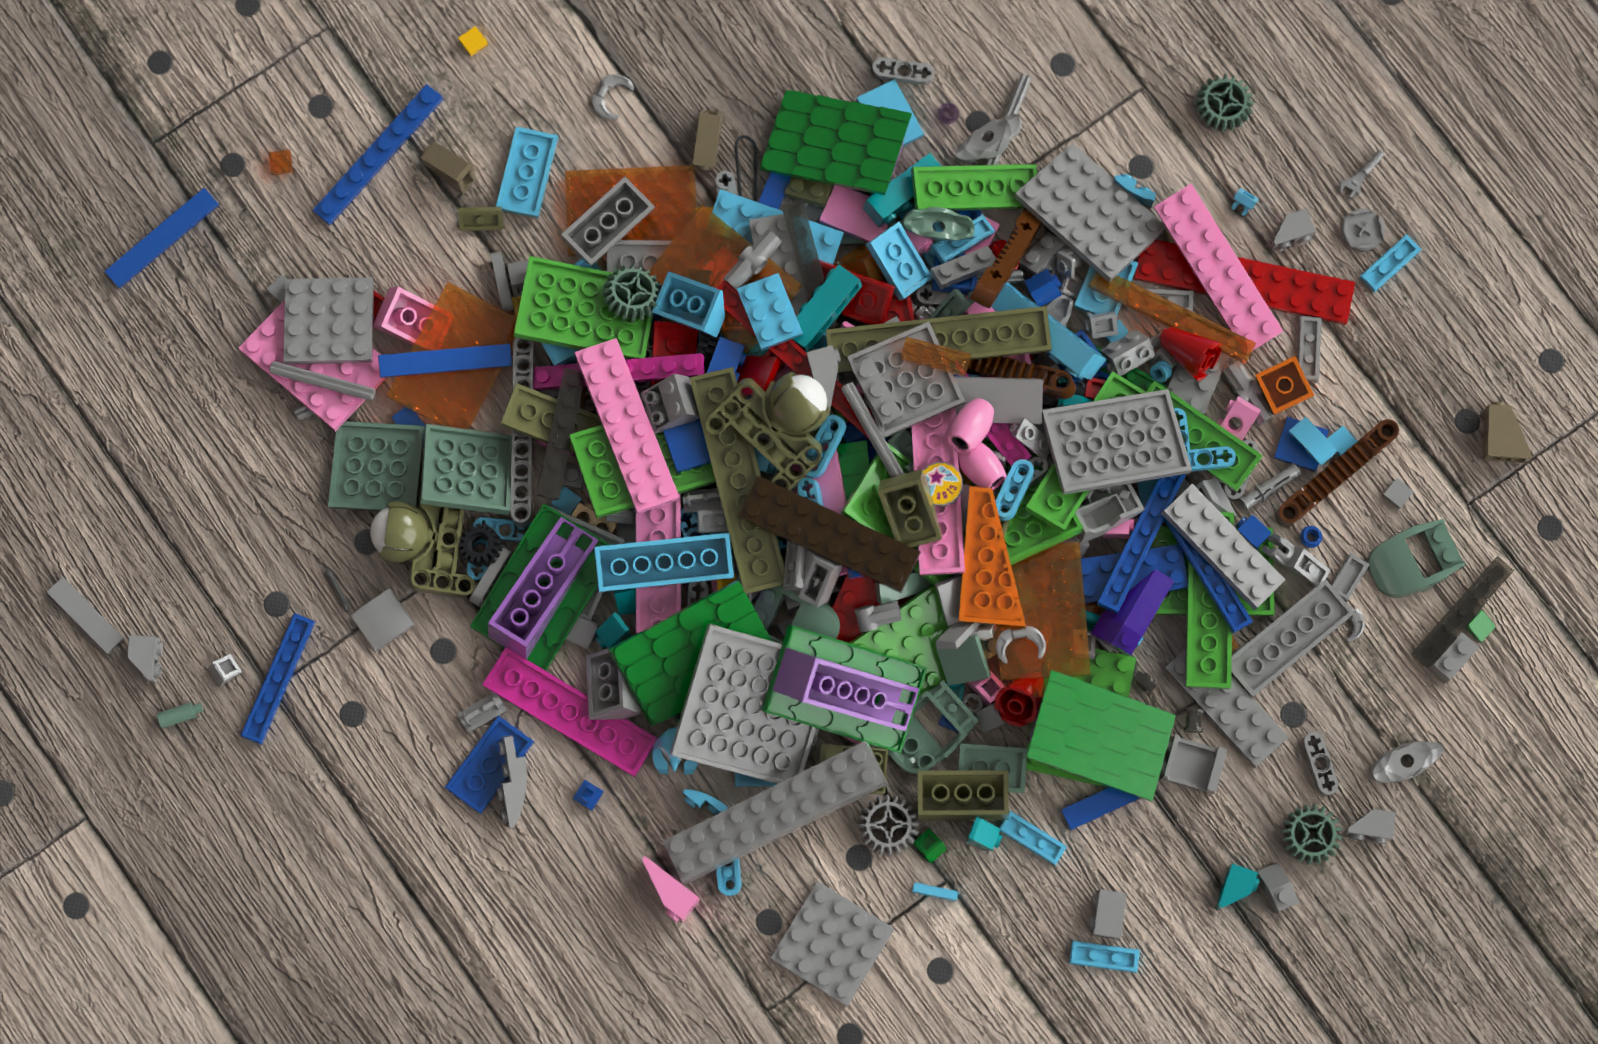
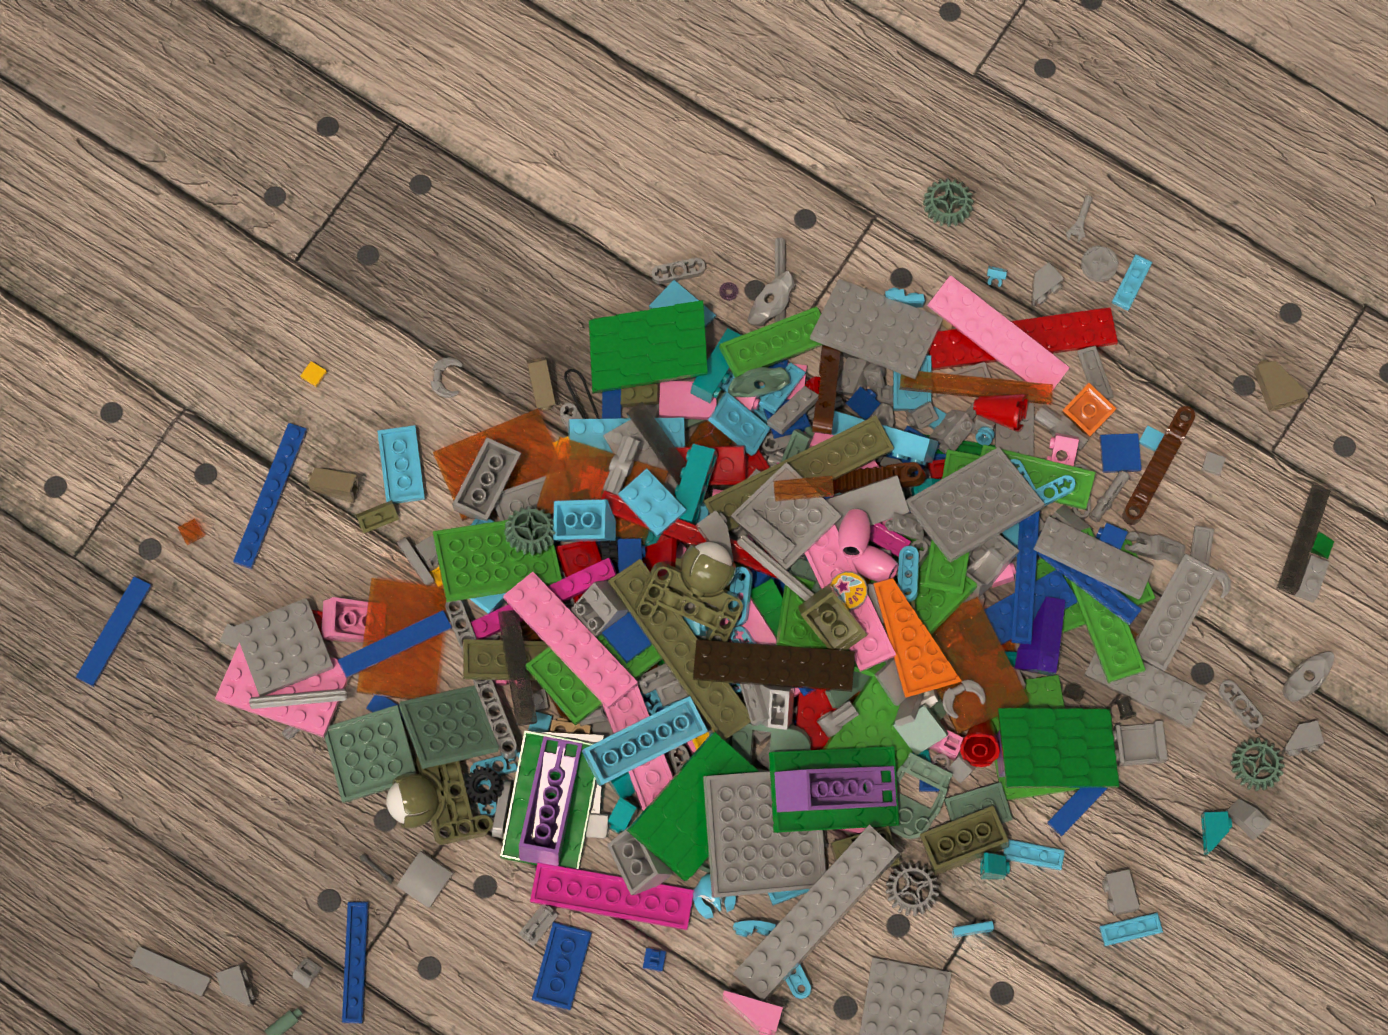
camera: 20 degrees left, 5 degrees down
light grey slope [497,735,527,828] -> none
green slope [913,829,947,863] -> none
medium azure slope [1289,417,1337,466] -> none
blue plate [1300,526,1322,548] -> none
sand green slope [1368,519,1466,598] -> none

